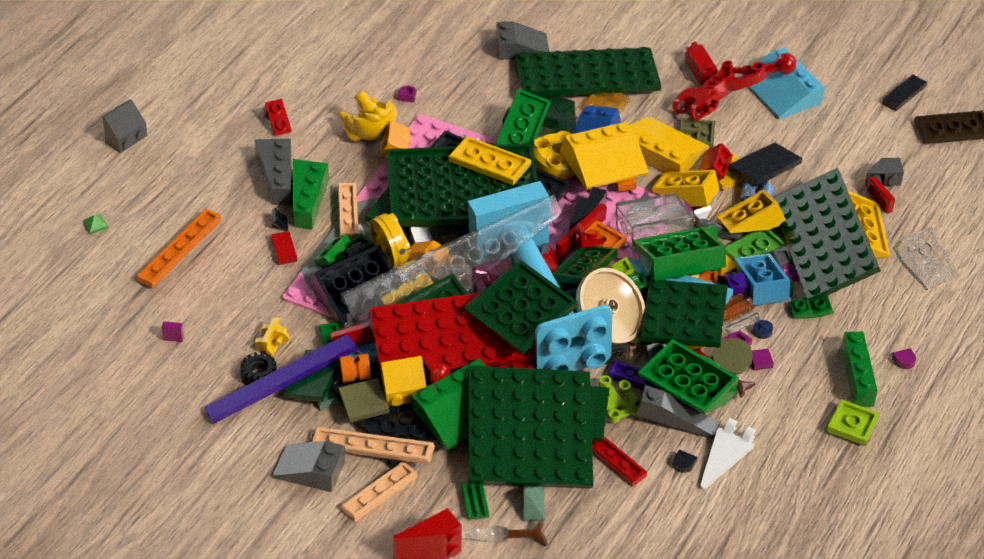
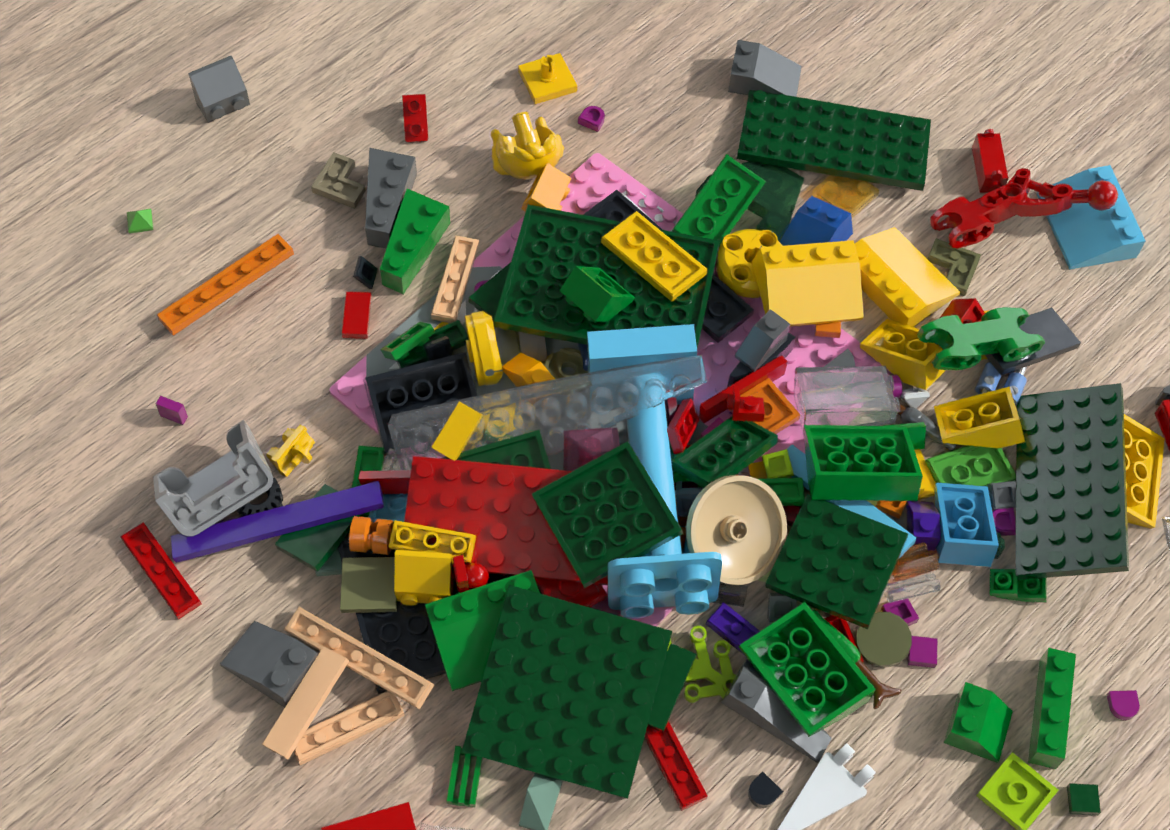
camera: 15 degrees right, 15 degrees up
dark blue tile [753,320,773,339] -> none
none -> red tile [120,522,202,620]
none -> light grey windscreen [153,420,273,536]
none -> light nougat tile [262,646,349,760]
none -> dark tan plate [311,152,366,209]
none -> yellow tile [389,520,476,564]
none -> yellow tile [431,401,483,460]
none -> yellow tile [518,53,577,104]
none -> green slope [560,266,635,323]
none -> dark grey slope [735,309,790,372]
none -> green piece [917,307,1045,371]
none -> green slope [944,682,1013,763]
none -> dark green tile [1067,783,1101,816]

